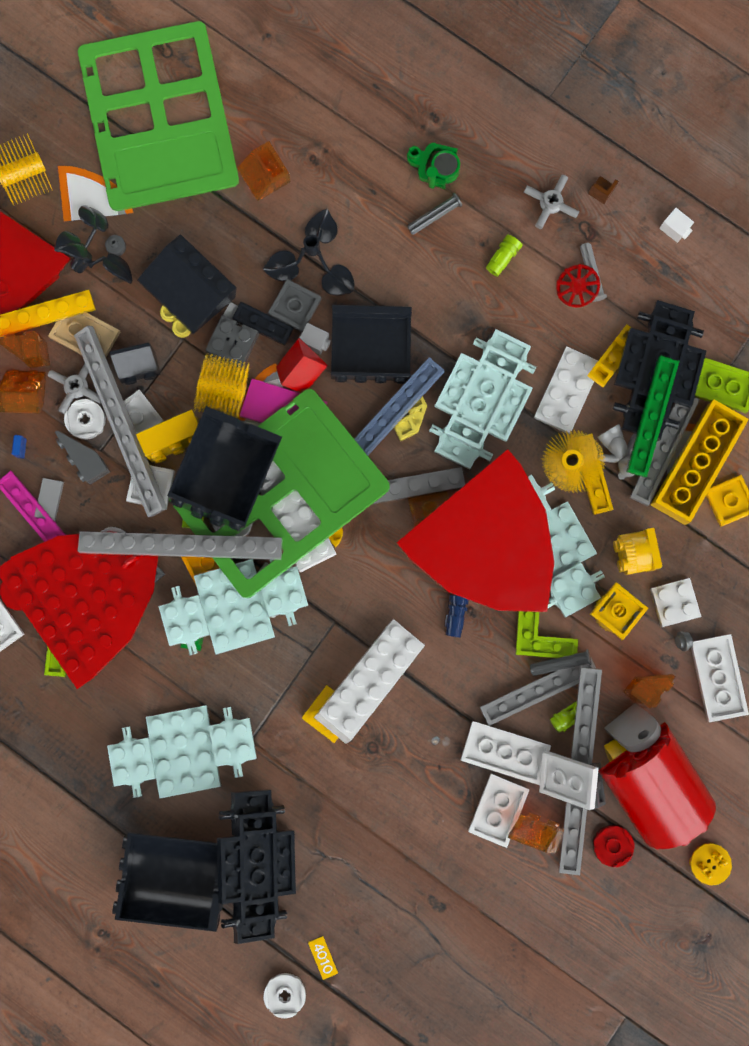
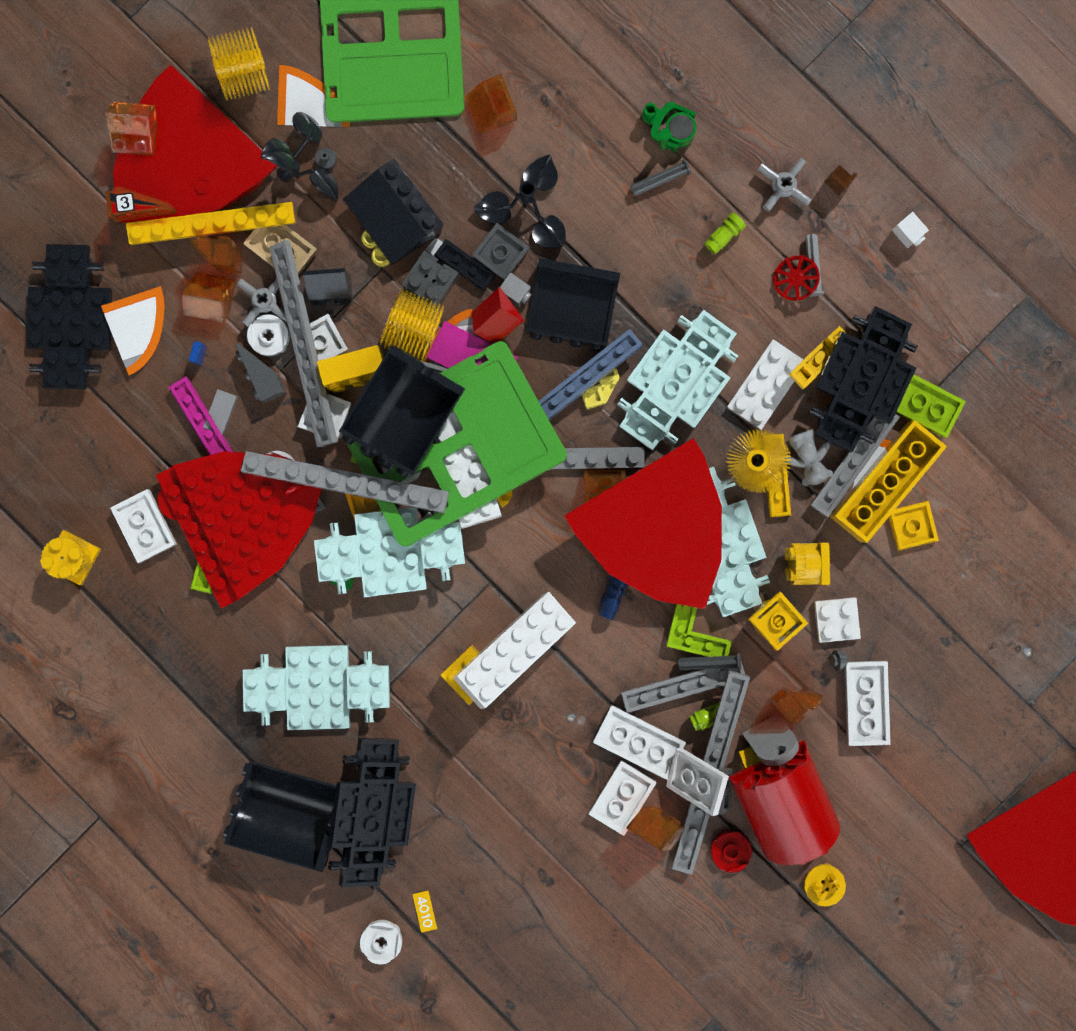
camera: 15 degrees right, 5 degrees up
green tile [626,356,680,478] -> none

